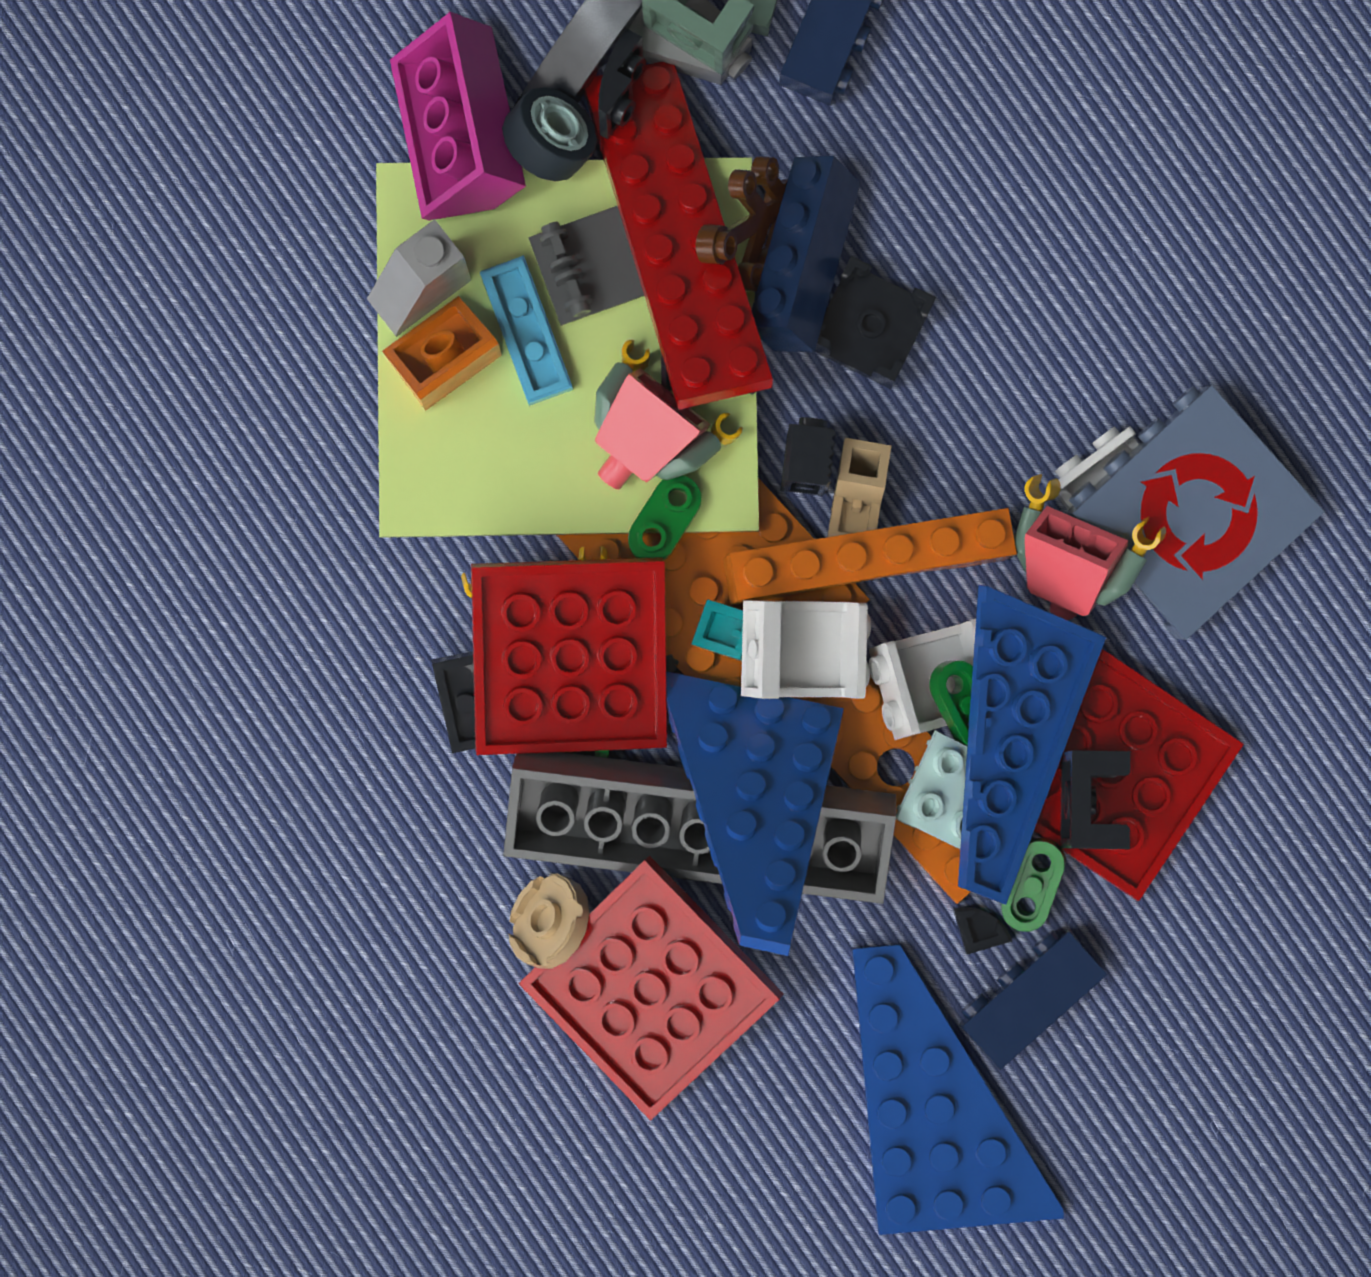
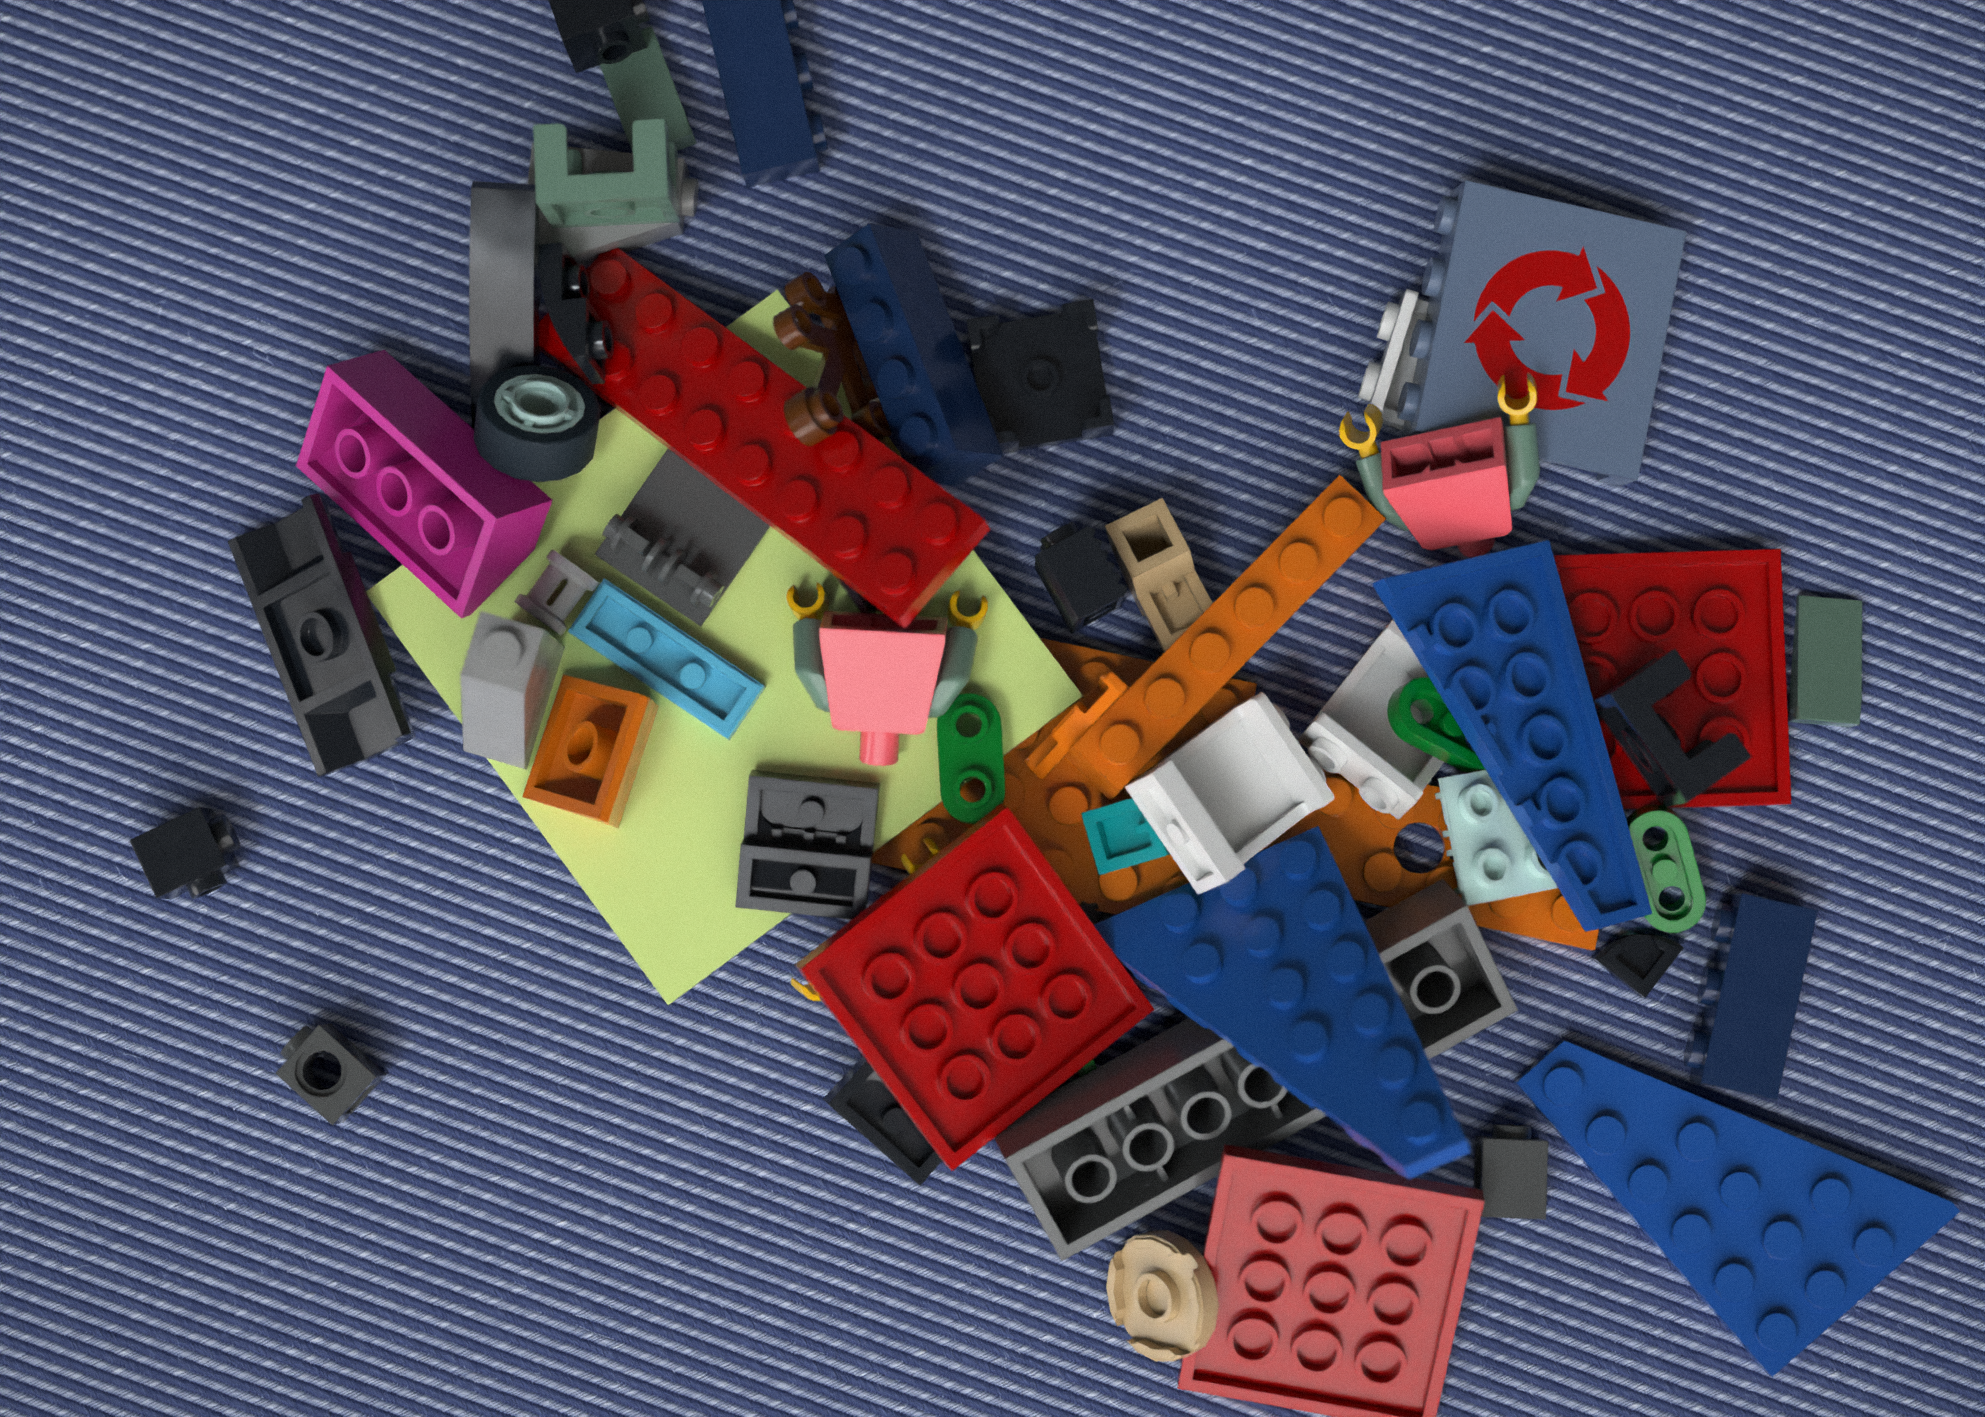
camera: 35 degrees left, 0 degrees up
none -> black brick [129,807,240,899]
none -> black piece [228,493,416,777]
none -> dark grey brick [275,1024,387,1125]
none -> light grey bush [514,550,599,636]
none -> black slope [735,770,880,920]
none -> orange tile [1025,671,1128,780]
none -> dark grey brick [1474,1124,1548,1220]
none -> sand green slope [1788,595,1862,727]

